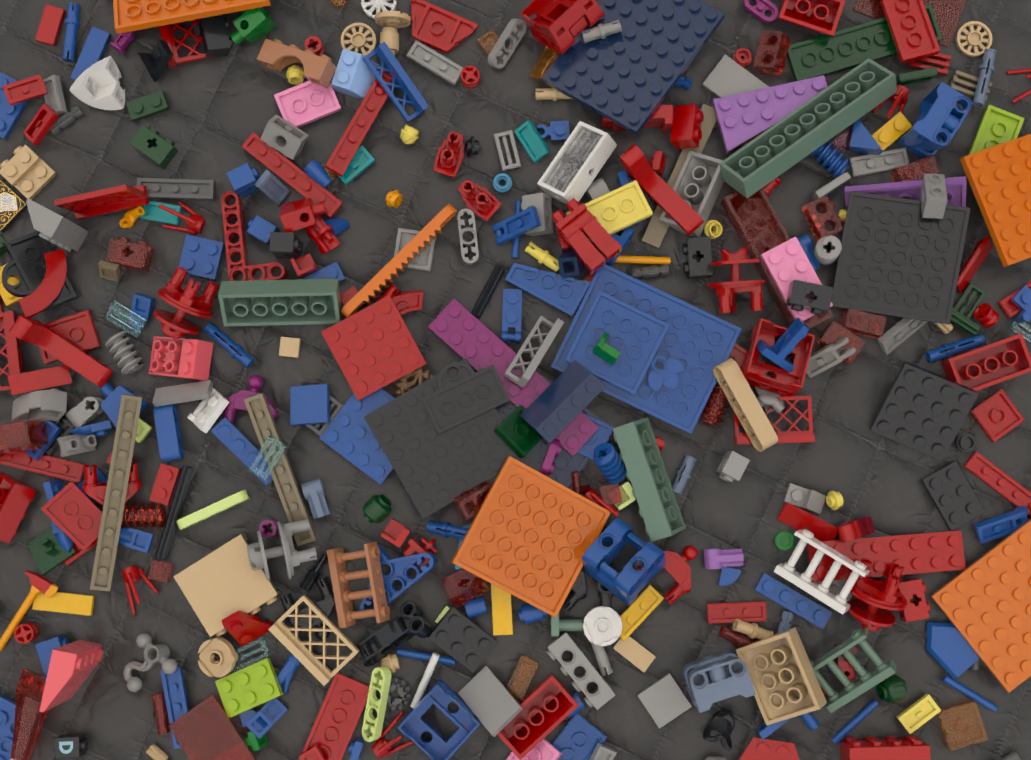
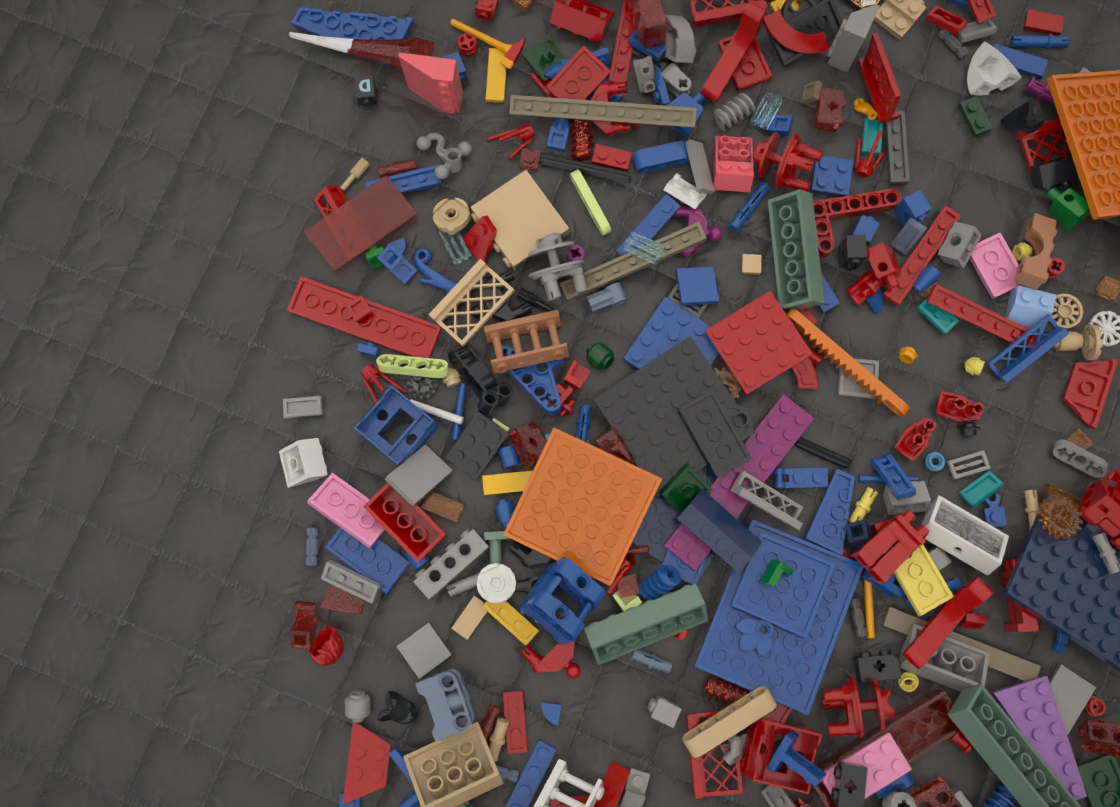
camera: 90 degrees right, 5 degrees down
red tile [7,365,72,396] -> none
dark green brick [129,125,178,169] -> none
yellowish green plate [135,417,153,443] -> none
lime plate [215,658,283,719] -> none
red panel [290,253,318,279] -> none
light grey tile [406,40,463,86] -> none
light grey beam [457,209,479,265] -> none
red wheel [461,66,480,89] -> none
magenta plate [540,438,563,476] -> none
red brick [670,104,704,150] -> none
medium lavender piece [703,548,744,569] -> none
green tile [774,531,795,551] -> none
none -> clear orange gear [1038,495,1083,539]

